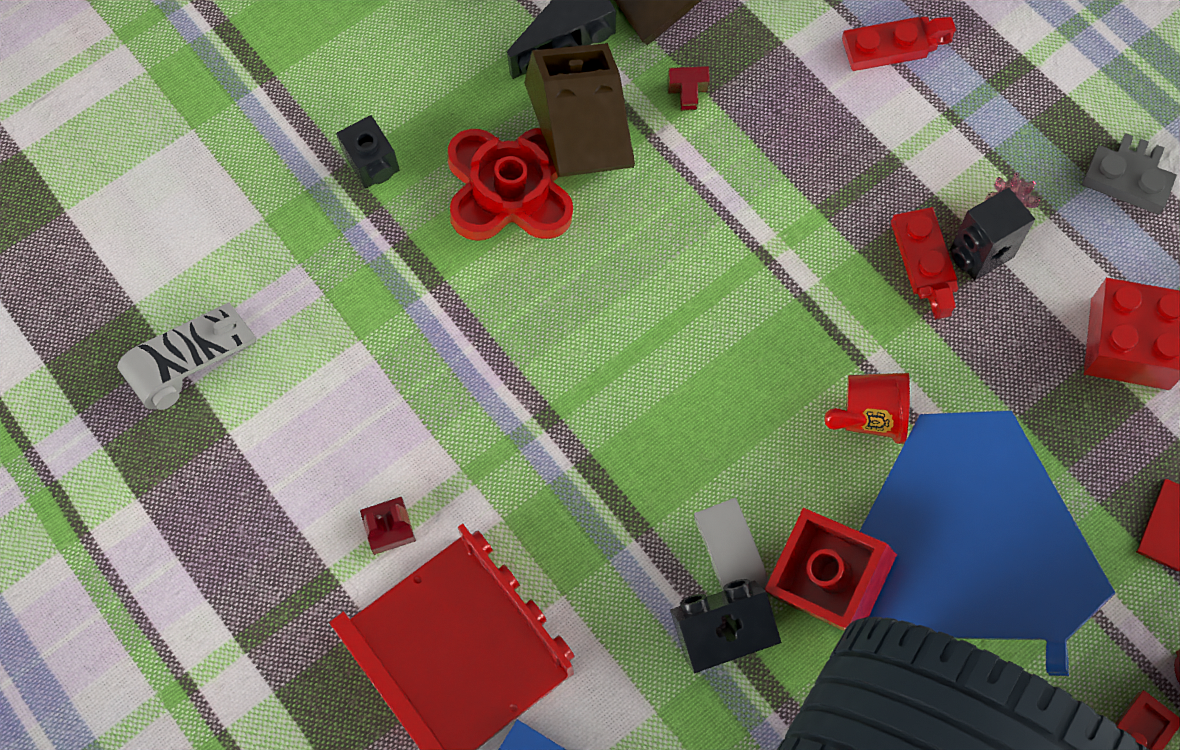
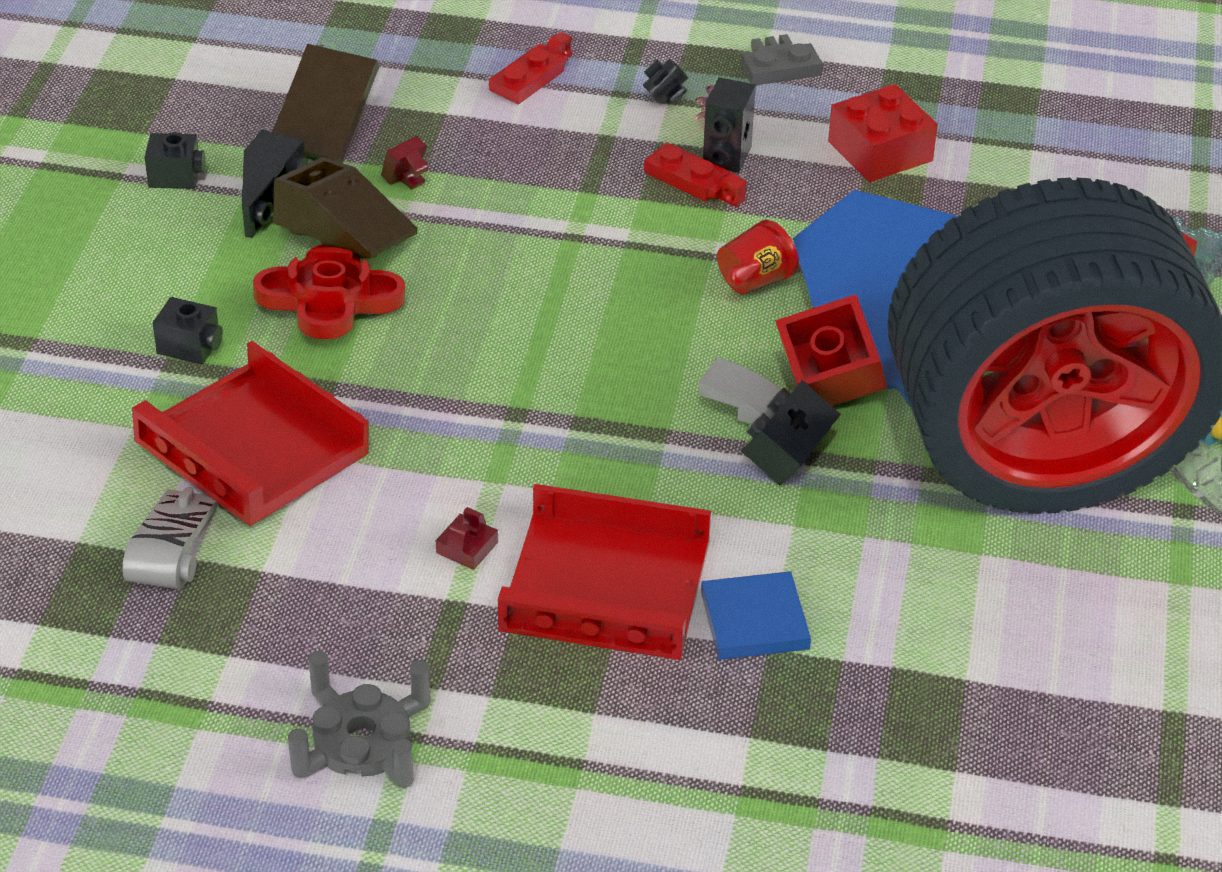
camera: 45 degrees left, 25 degrees down
none -> red panel [132,341,369,526]
none -> dark grey plate [288,651,431,788]
none -> black gear [643,58,689,104]

